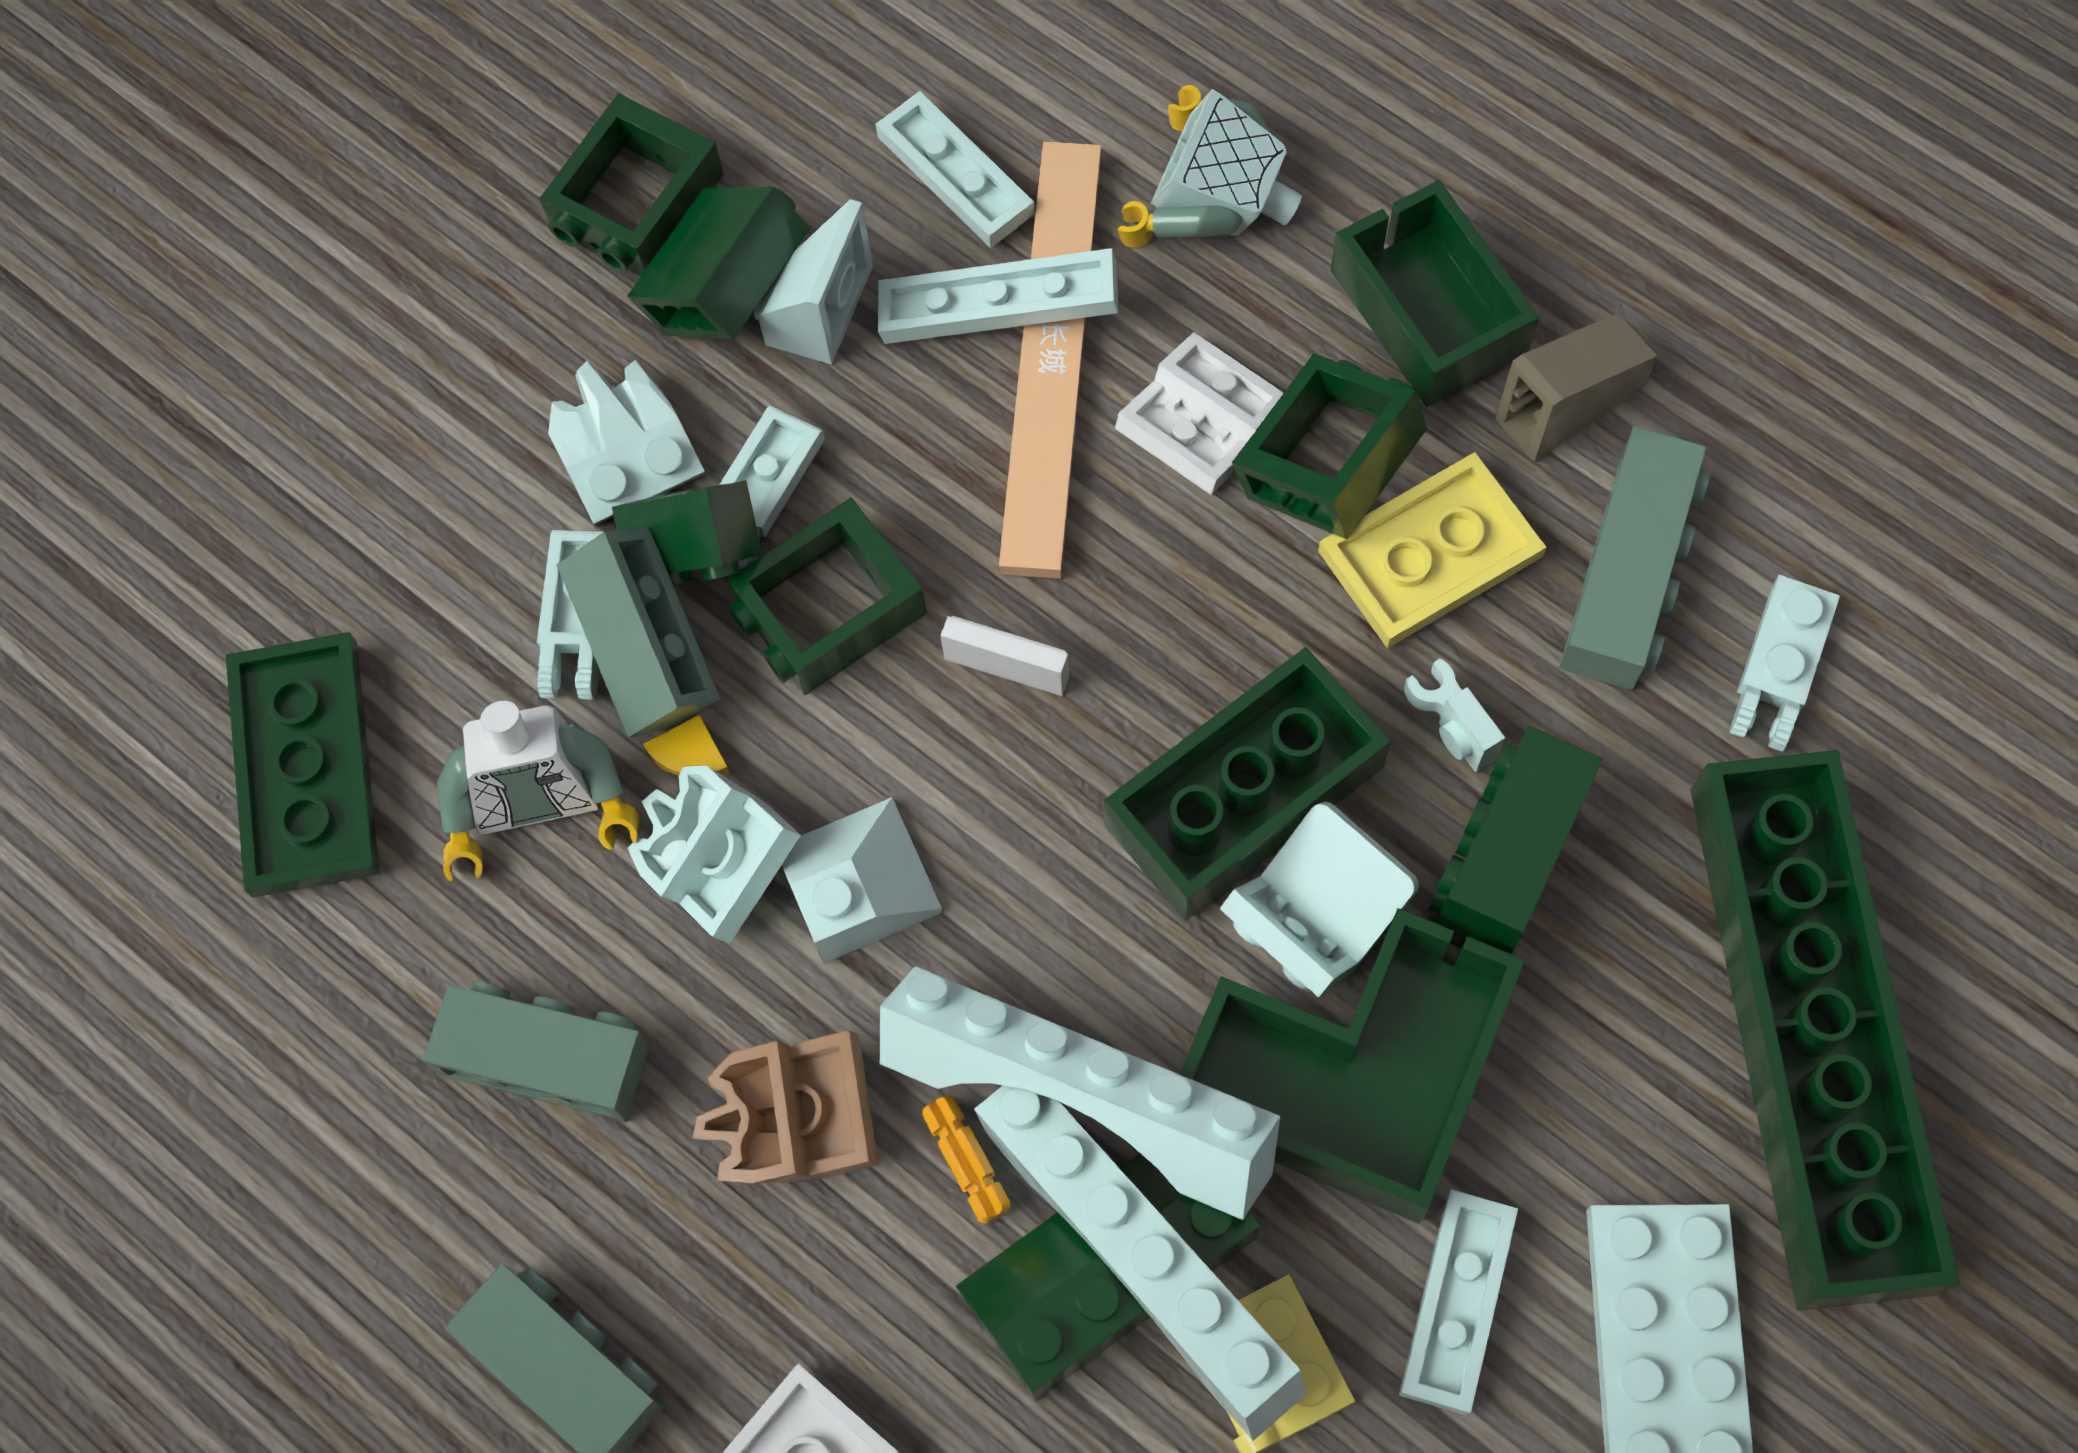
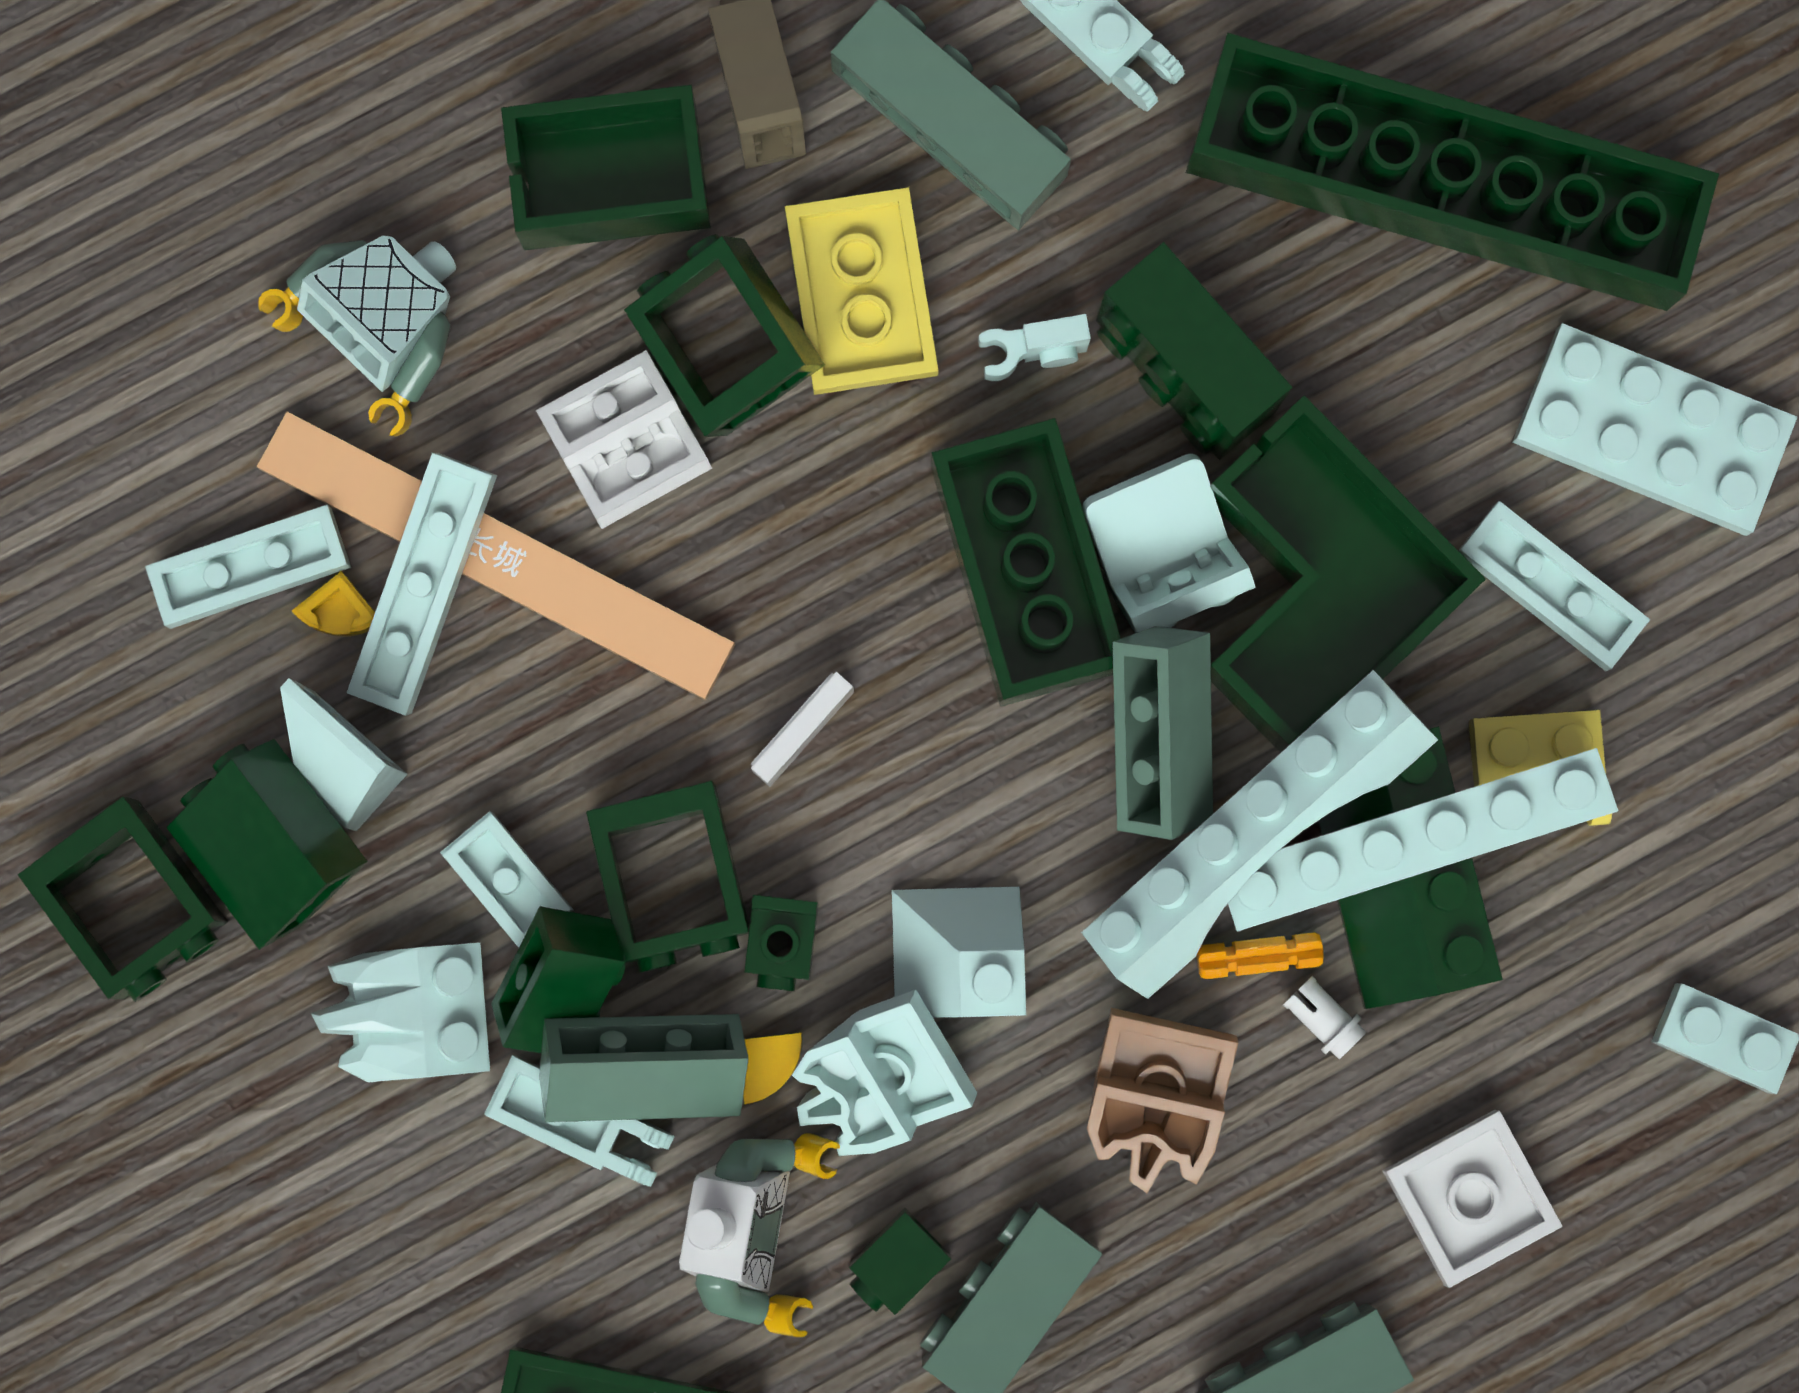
camera: 75 degrees left, 15 degrees up
none -> yellow tile [292,571,375,637]
none -> dark green brick [744,895,819,991]
none -> dark green brick [849,1208,951,1315]
none -> sand green brick [1113,626,1213,840]
none -> white pin [1283,976,1366,1059]

